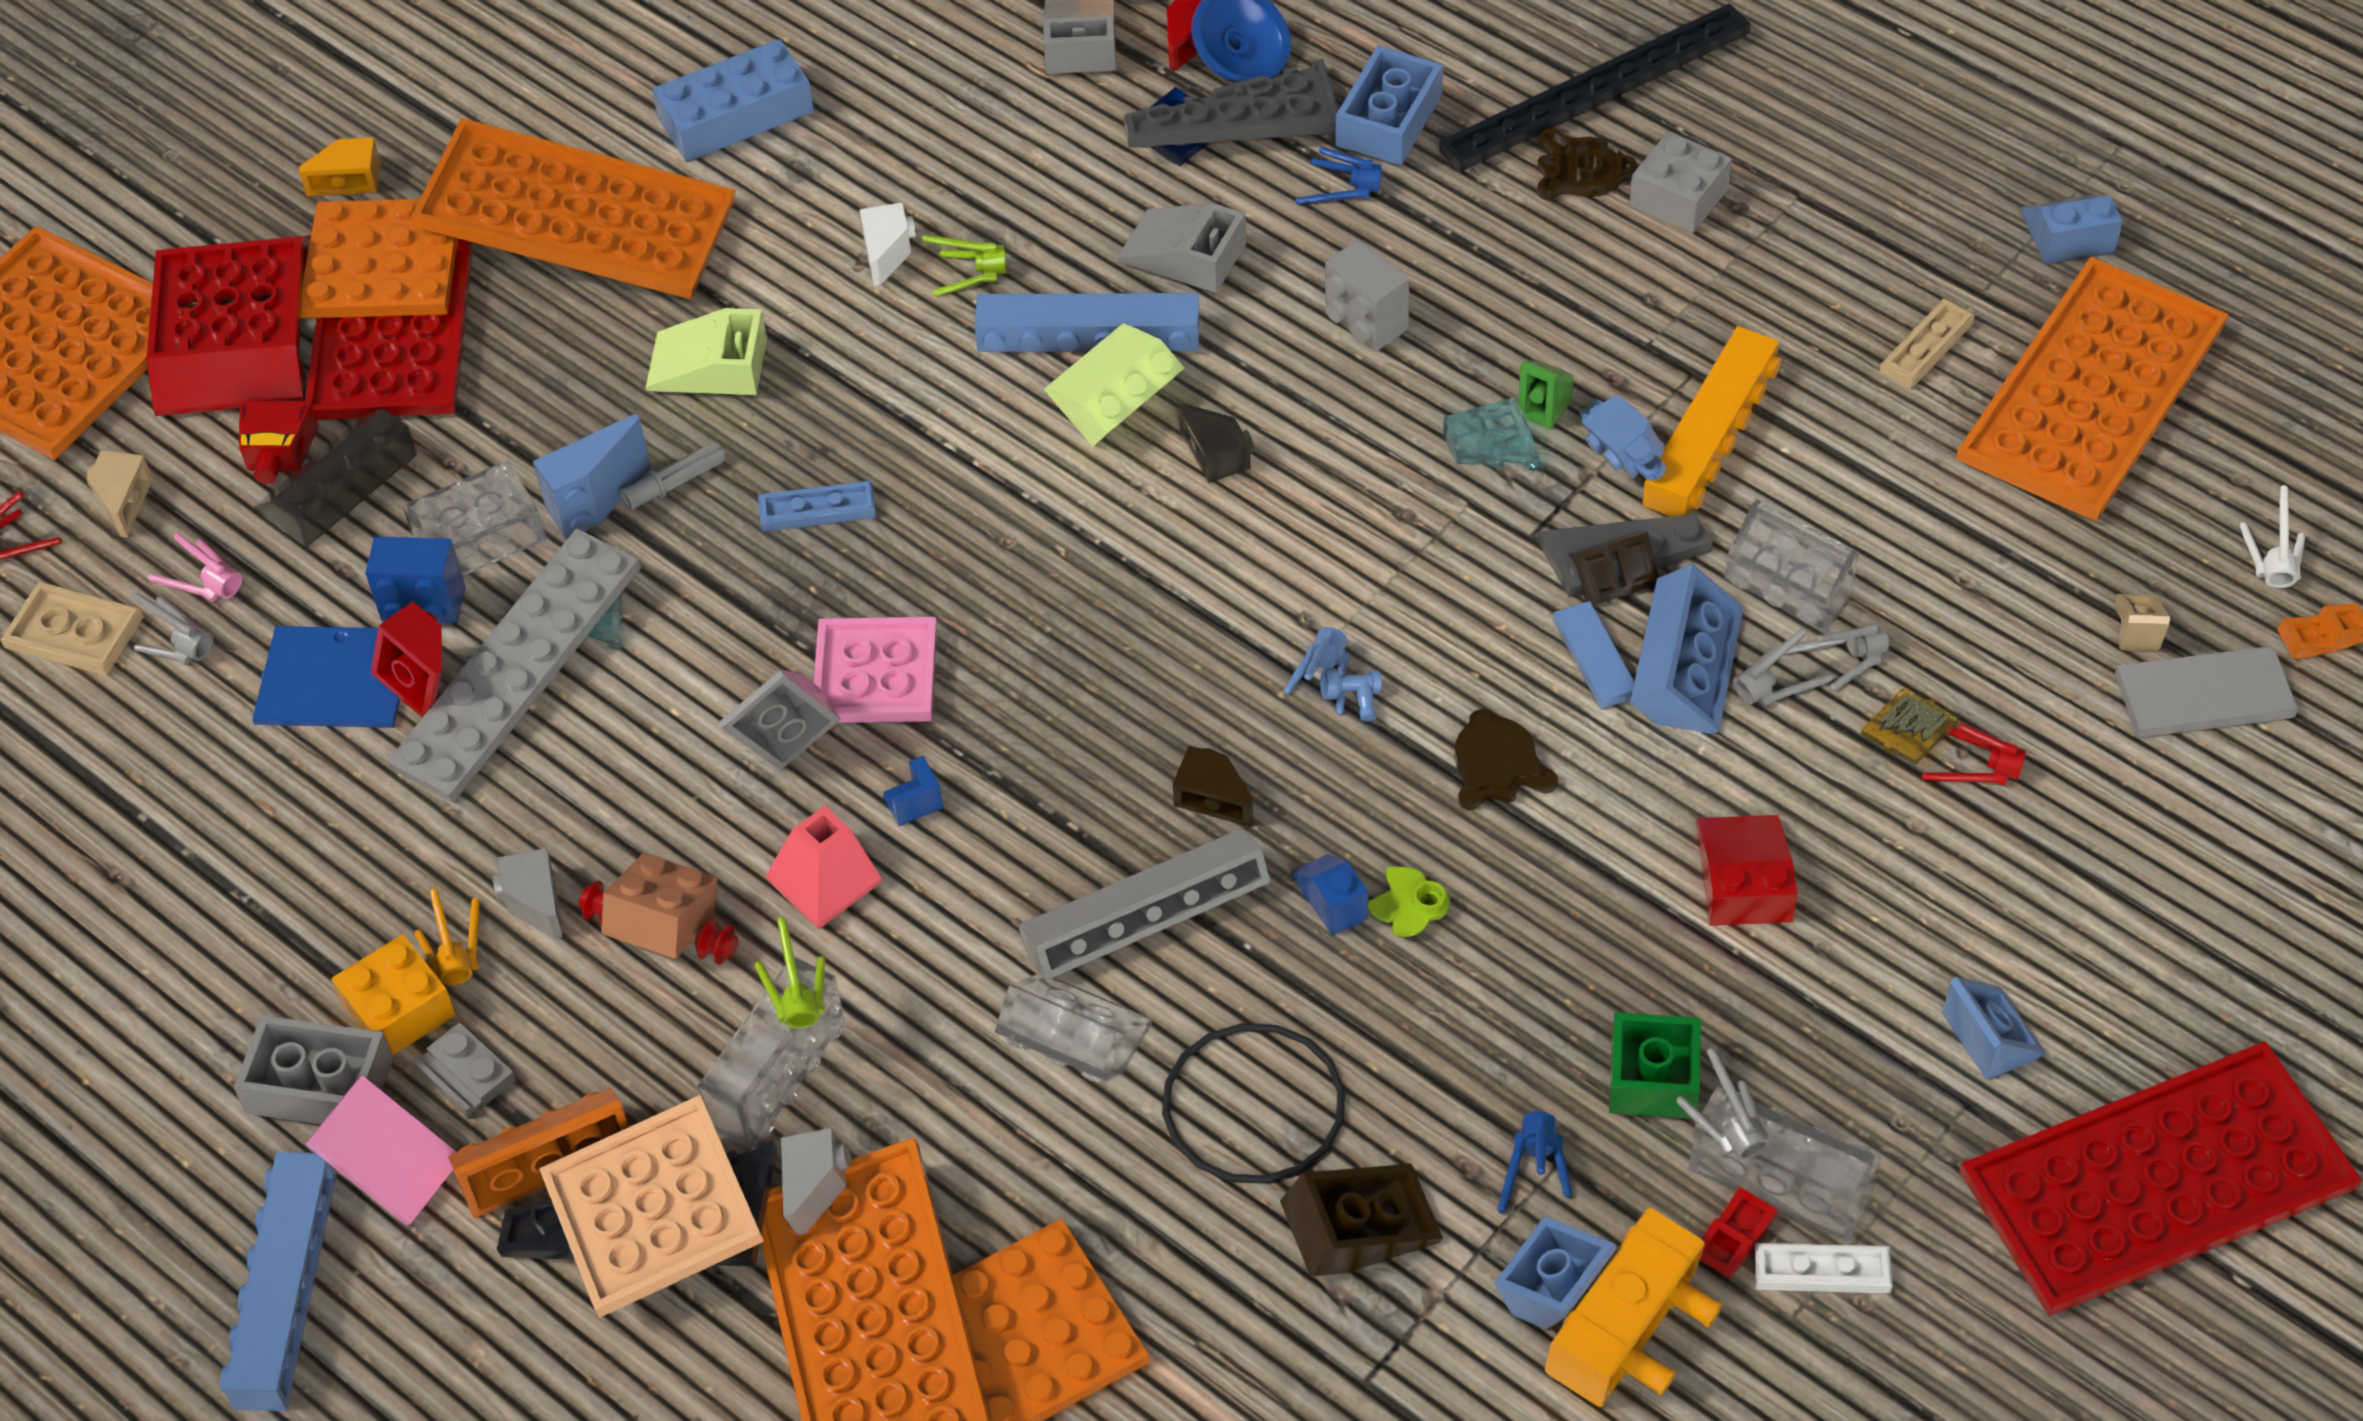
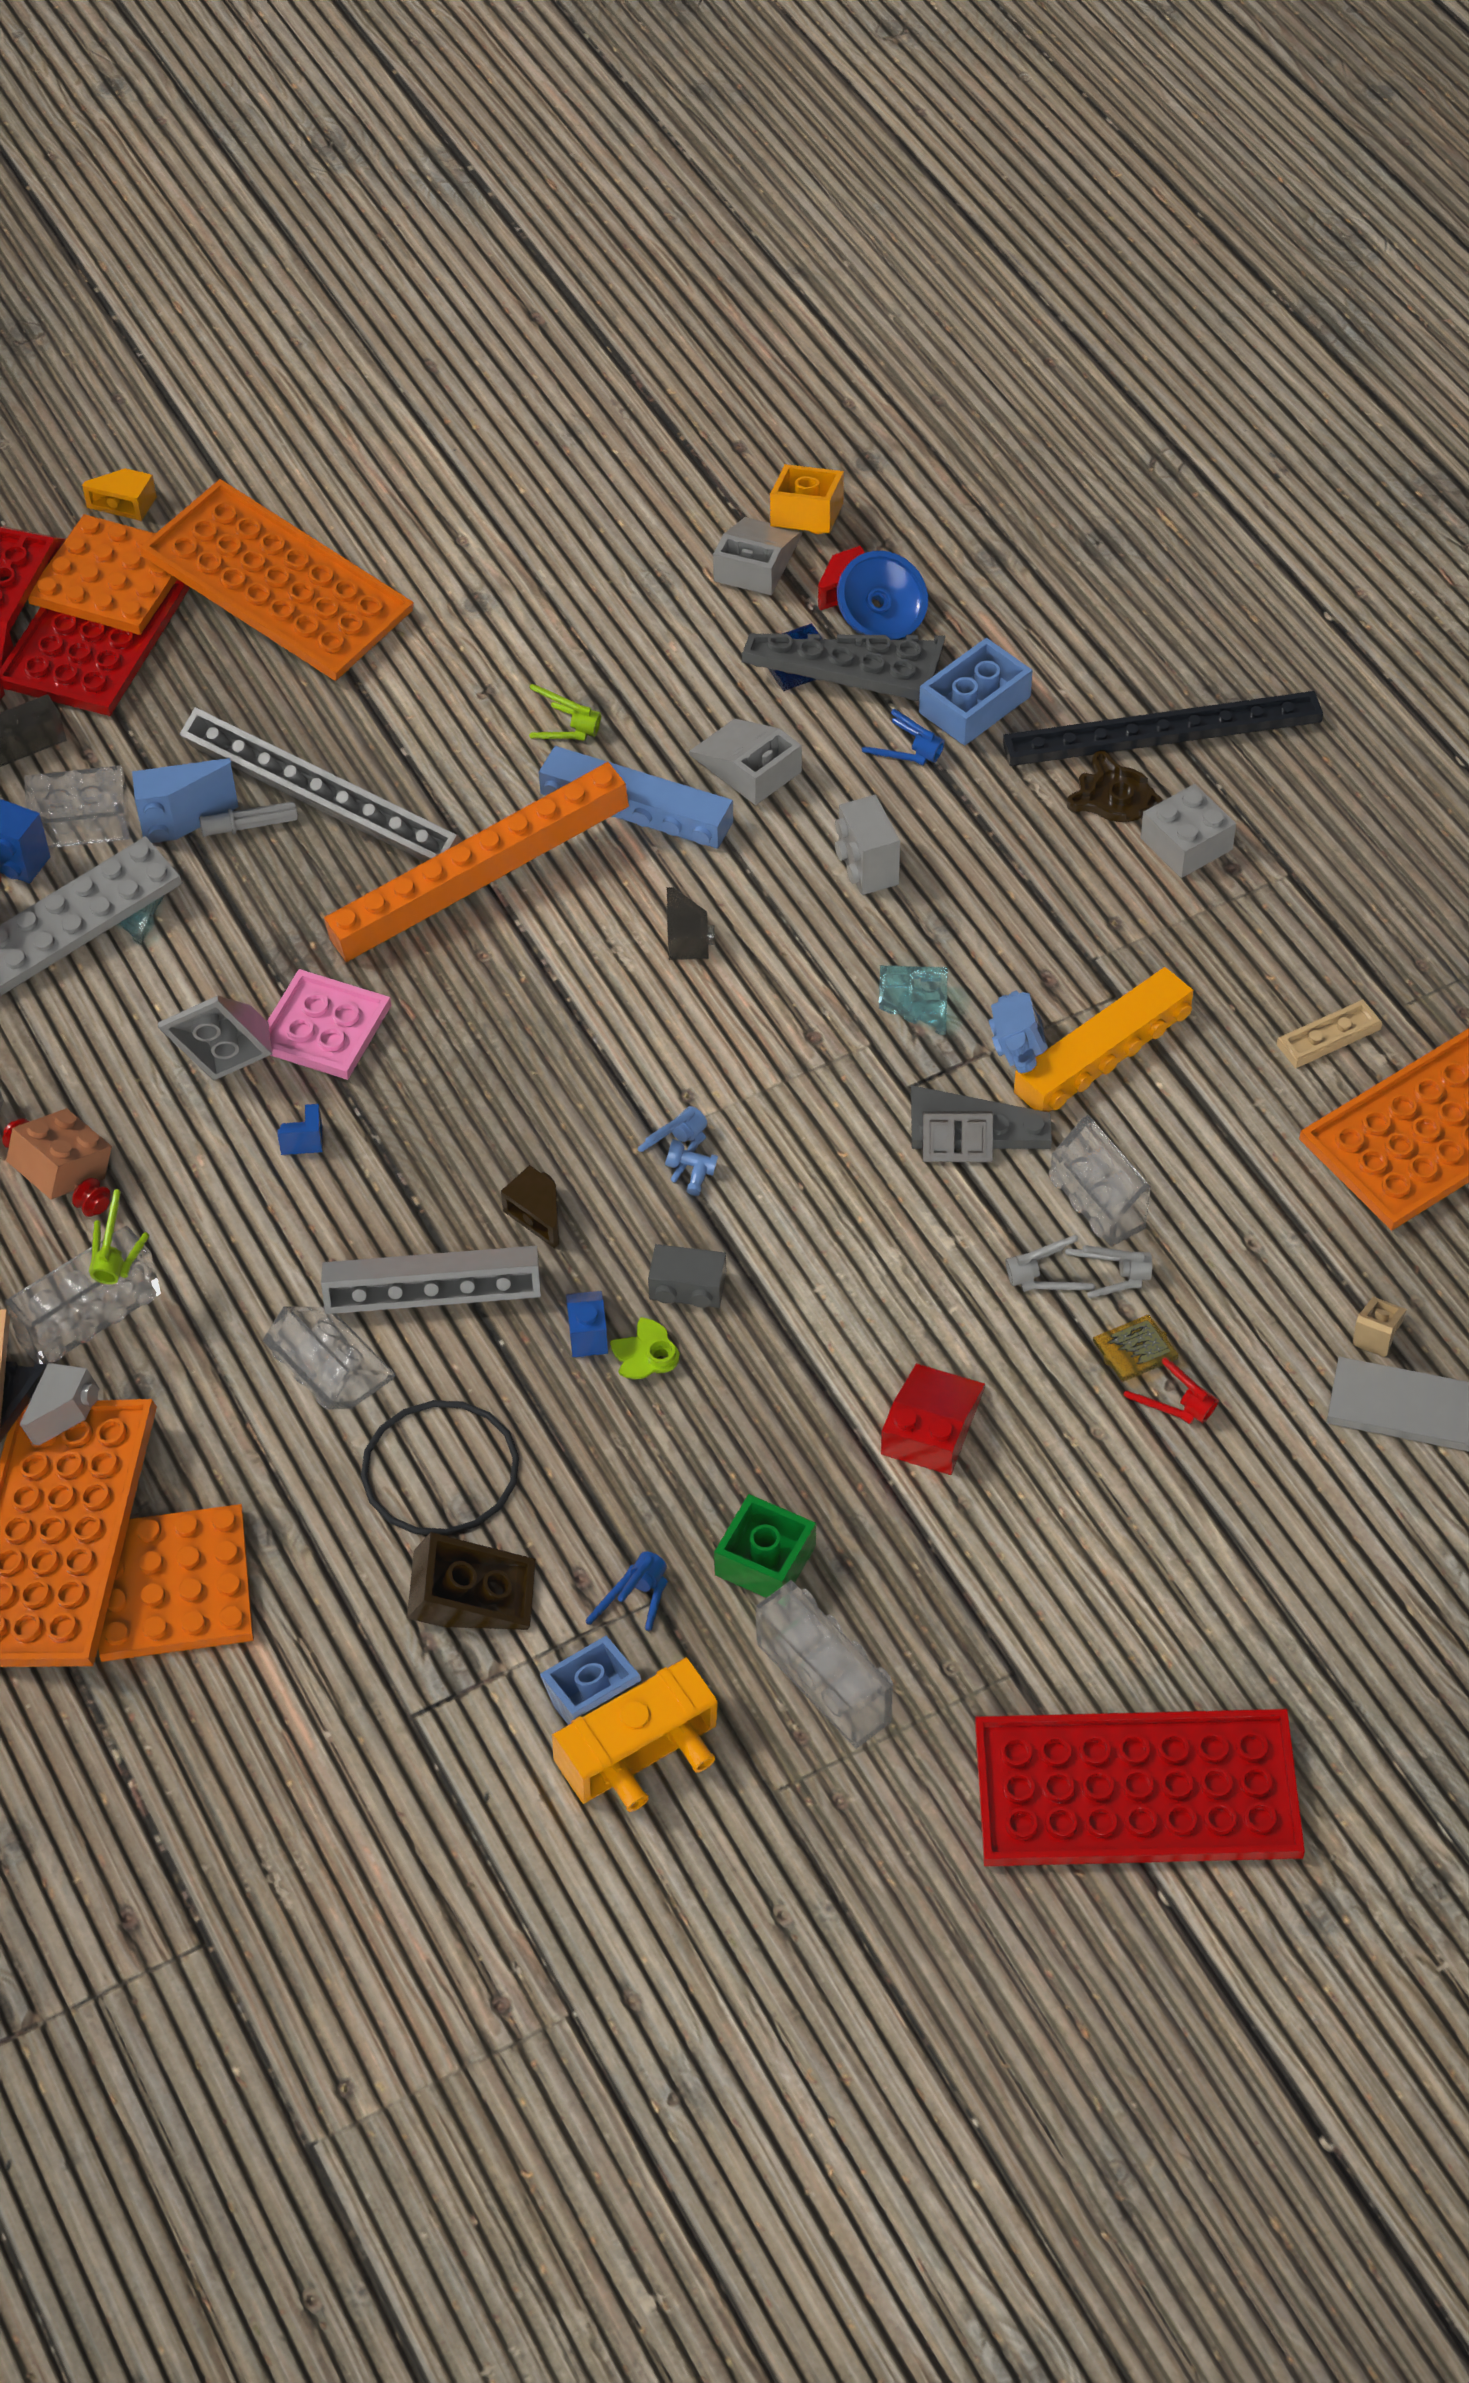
camera: 20 degrees right, 0 degrees up
yellowish green slope [646,308,767,395] -> none
medium blue brick [652,39,814,162] -> none
medium blue tile [758,480,876,532] -> none
coral slope [766,805,882,930] -> none
white slope [860,202,916,286] -> none
yellowish green slope [1044,323,1185,447] -> none
dark brown tile [1454,709,1558,810] -> none
bright green slope [1518,361,1574,429] -> none
medium blue tile [1553,601,1634,709] -> none
medium blue slope [1630,564,1744,734] -> none
light grey plant [1676,1048,1769,1160] -> none
red slope [1700,1186,1778,1279] -> none
white tile [1754,1243,1892,1293] -> none
medium blue slope [1942,976,2045,1080] -> none
none -> light grey brick [179,707,462,862]
none -> orange brick [324,762,629,963]
none -> dark grey brick [648,1244,727,1308]

